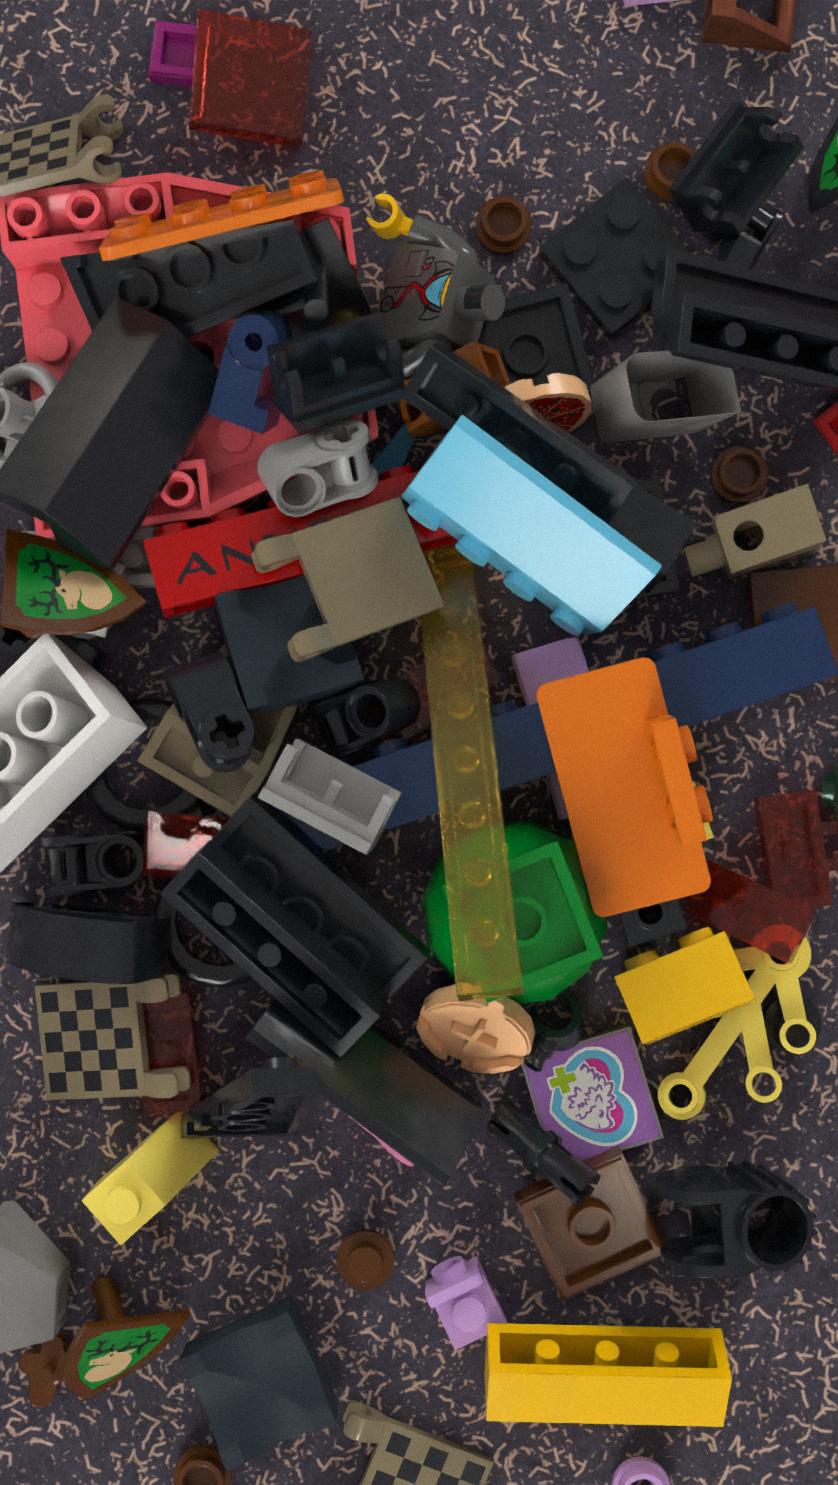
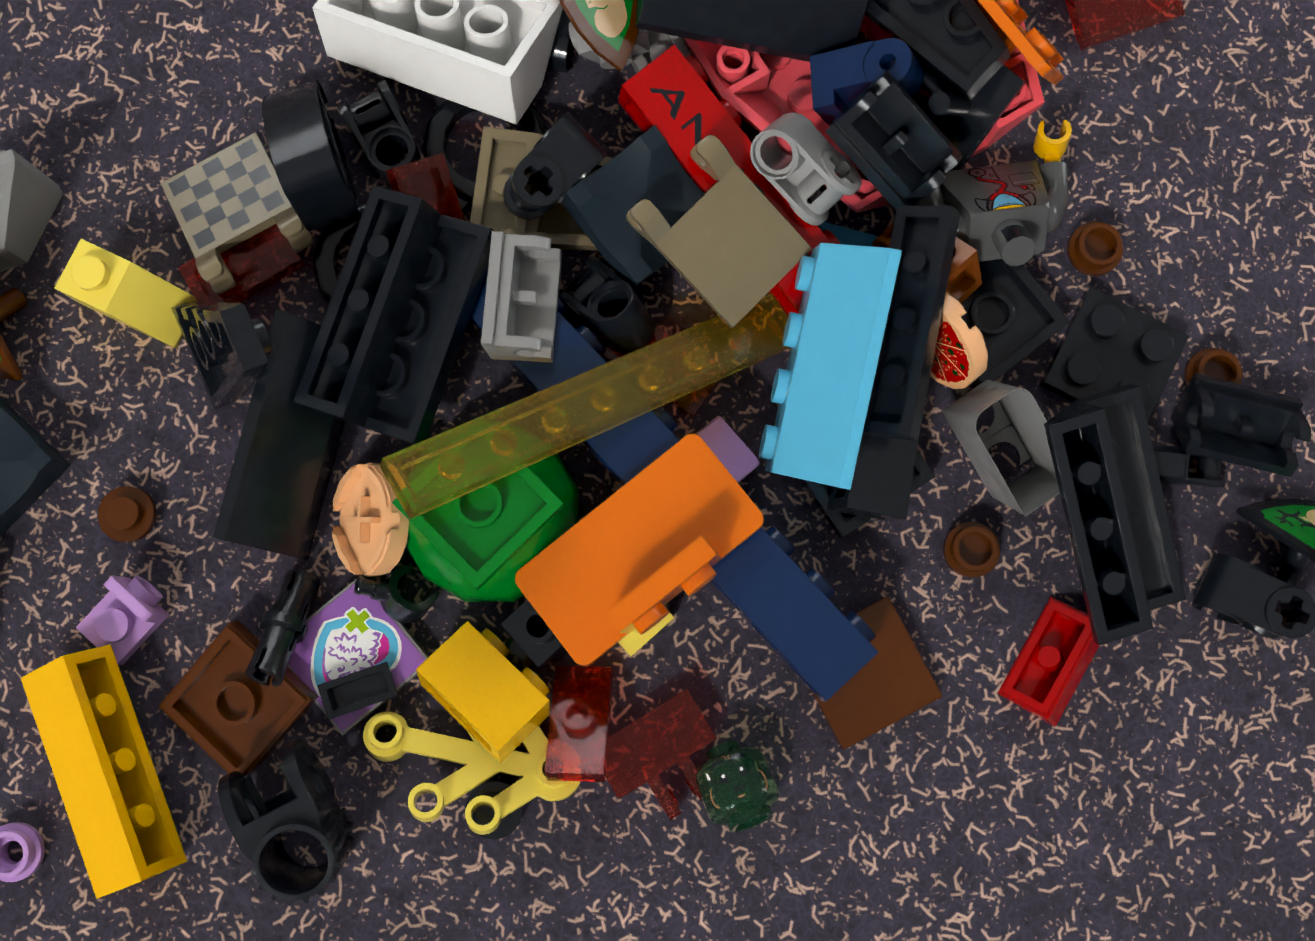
camera: 60 degrees right, 5 degrees down
dark tan torso [682,484,827,580] -> none
none -> black piece [317,662,398,720]

